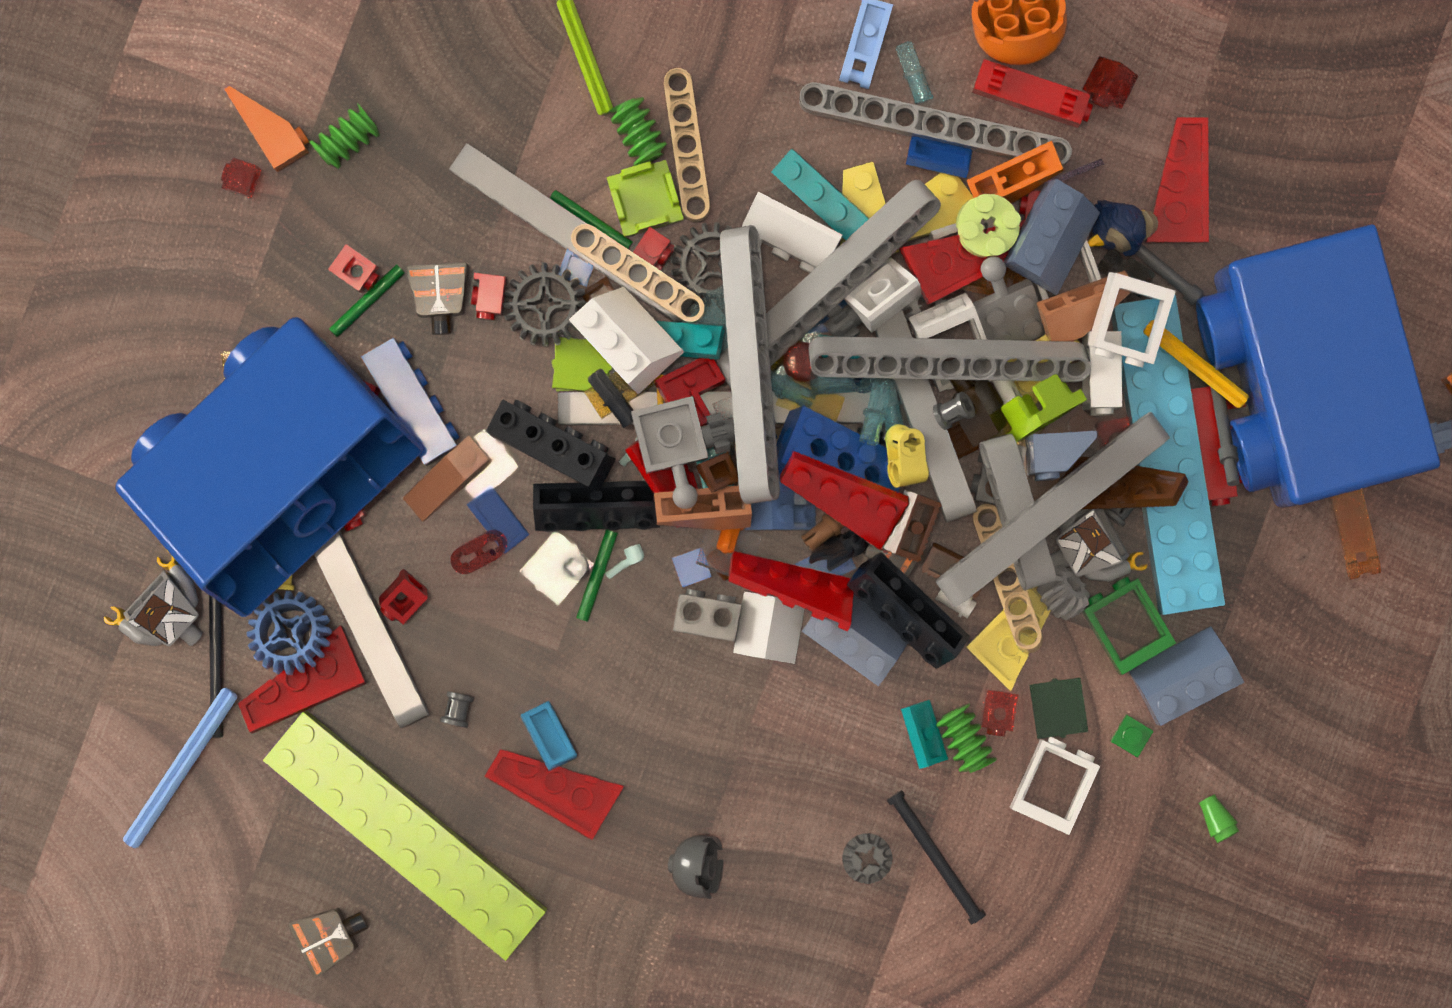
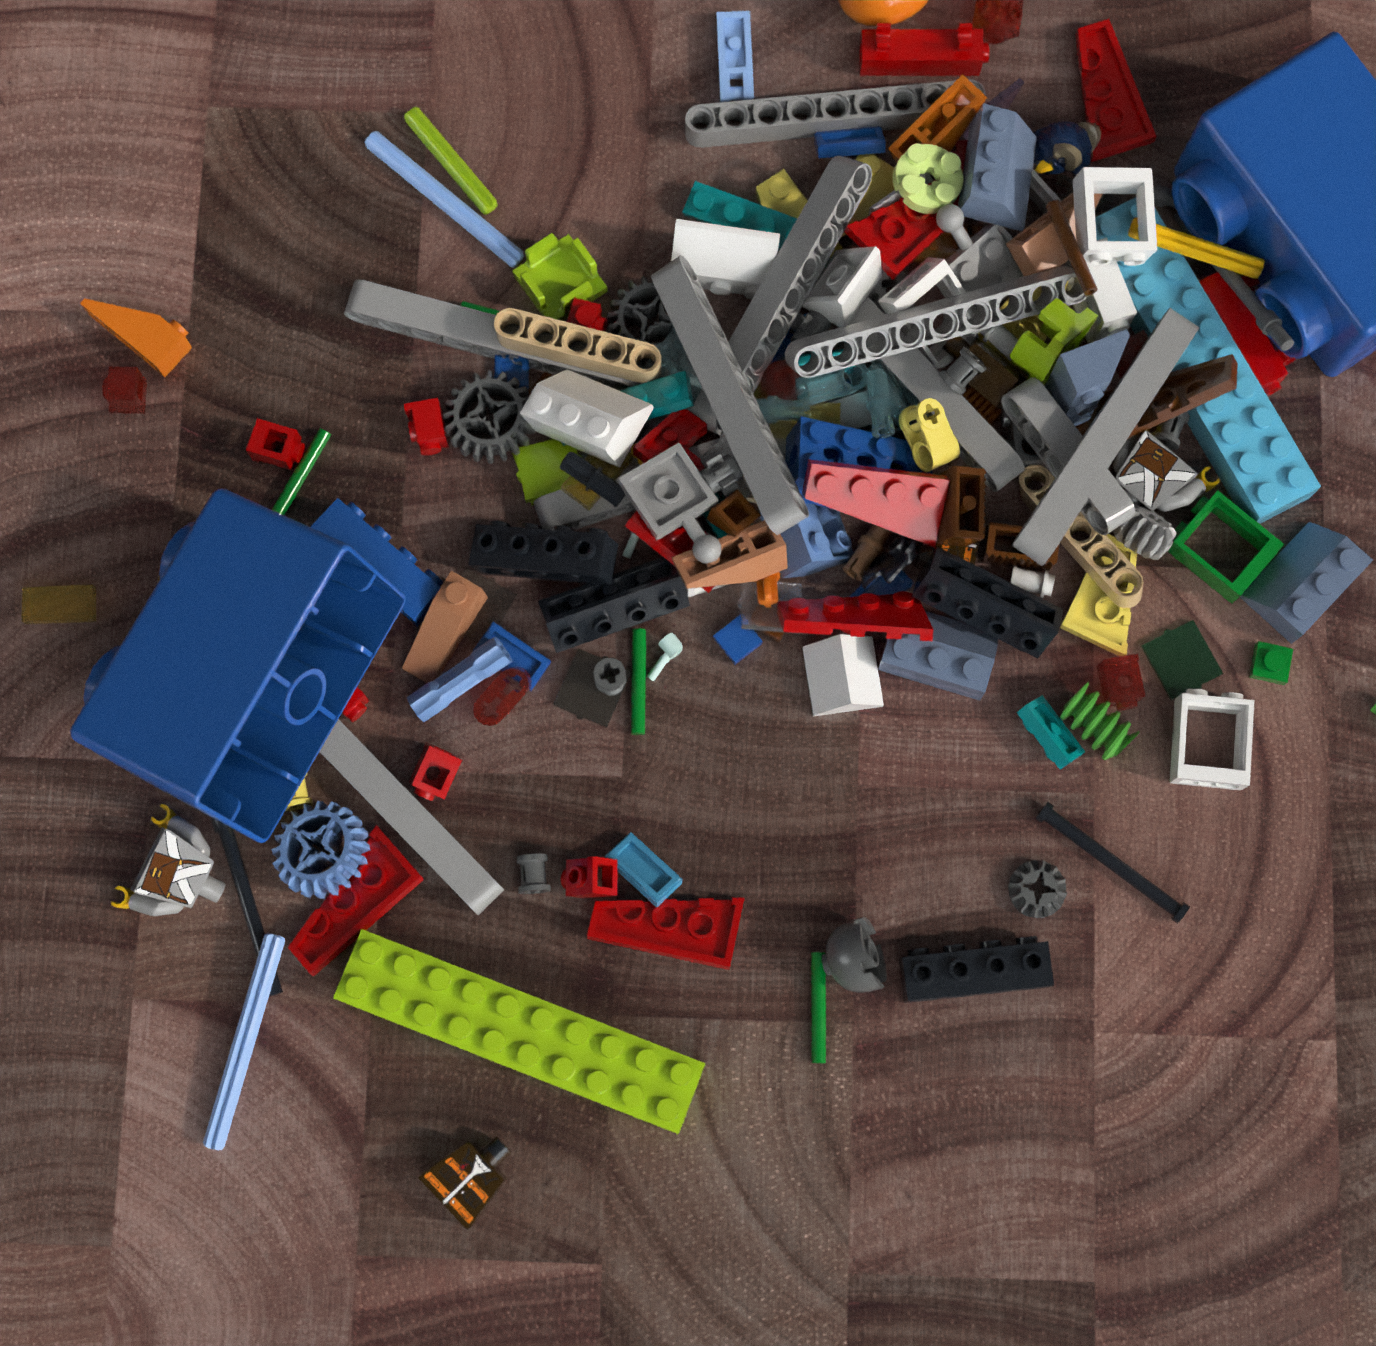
camera: 15 degrees left, 10 degrees down
bright green piece [309,103,380,169] -> none
torso [407,262,469,335] -> none
bright green piece [607,97,667,166] -> none
tan beam [664,68,710,222] -> none
brick [673,589,741,642] -> none
clear light blue axle [895,41,934,105] -> none
none -> clear yellow tile [22,585,96,624]
none -> light blue axle [365,131,524,268]
none -> medium blue axle [407,637,513,722]
none -> red brick [560,856,618,898]
none -> green bar [811,952,826,1063]
none -> black brick [899,936,1054,1003]
none -> reddish brown piece [1046,200,1098,296]

